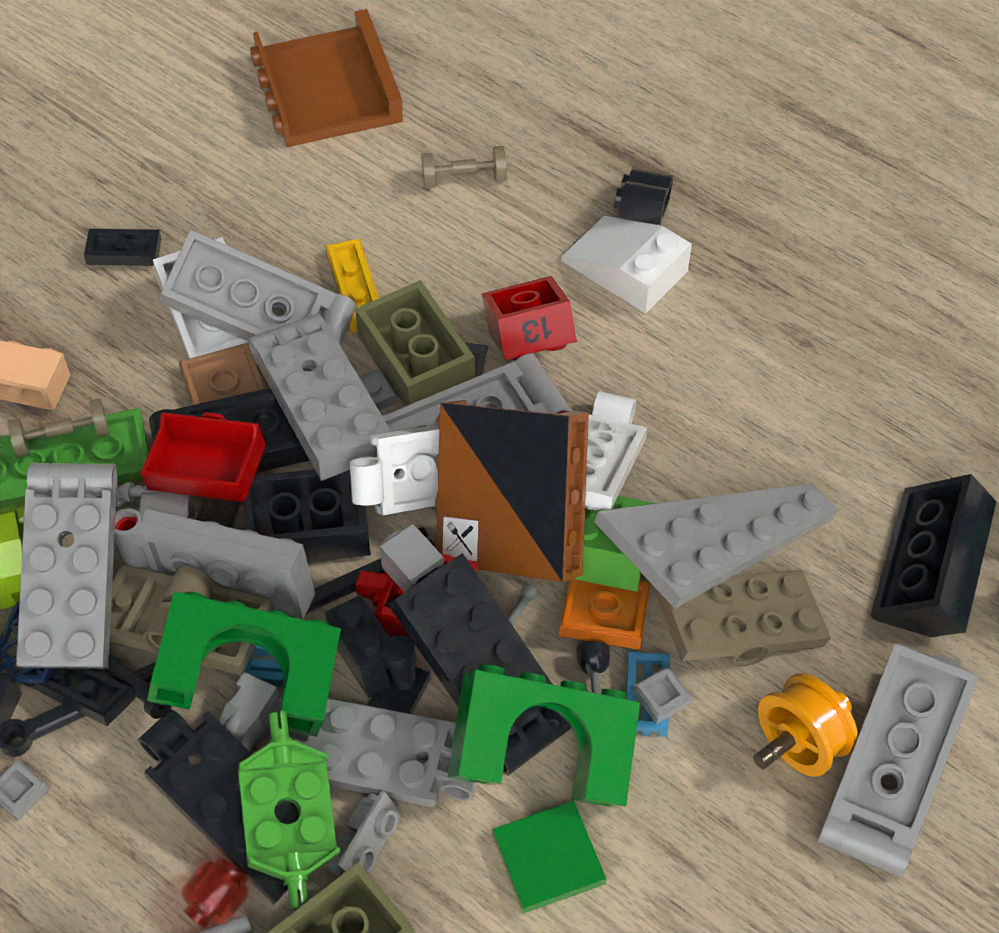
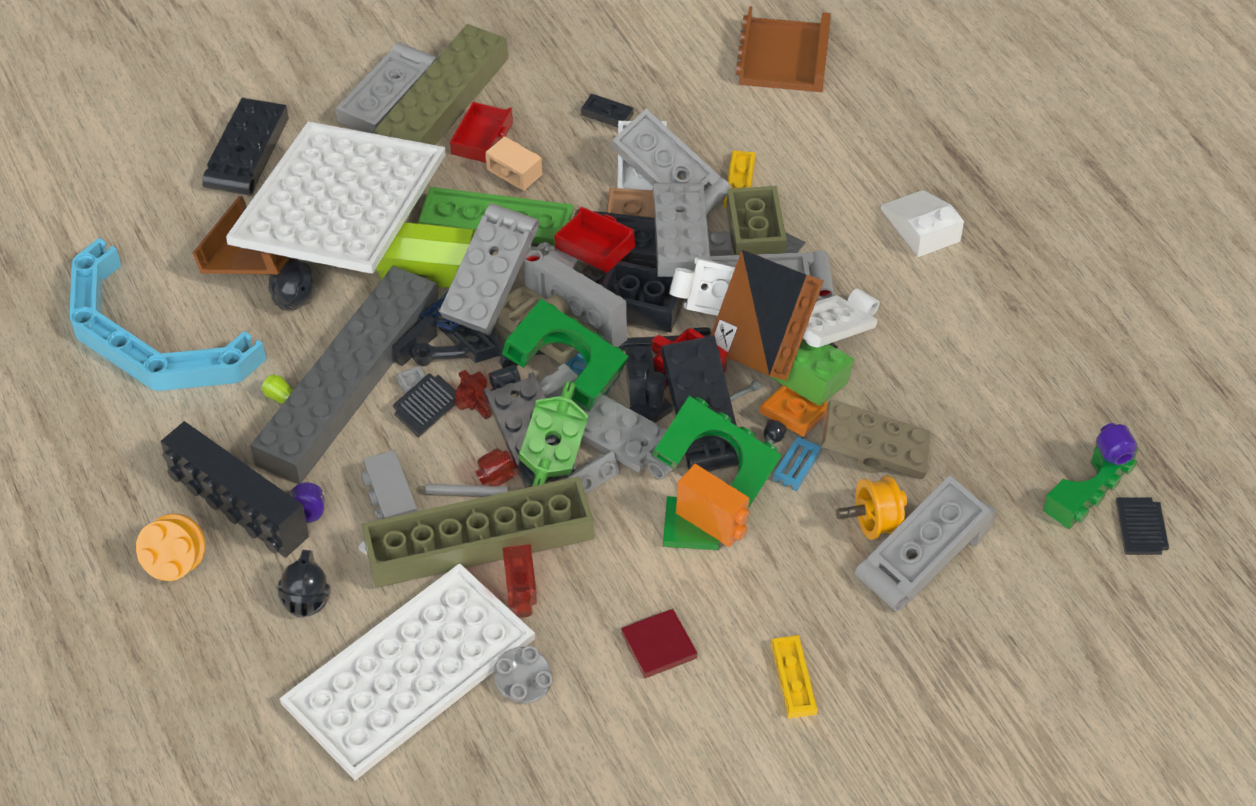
camera: 25 degrees right, 5 degrees down
dark tan wheel [7,398,110,458] -> none
light grey brick [380,524,444,593] -> none
dark tan wheel [421,146,507,188] -> none
red brick [482,276,577,360] -> none
light grey wing [594,484,839,608] -> none
black brick [614,167,674,225] -> none
light grey tile [633,666,692,724] -> none
black slope [870,474,997,637] -> none
none -> black window [392,373,463,437]
none -> clear red hips [455,370,493,420]
none -> orange brick [676,464,750,548]

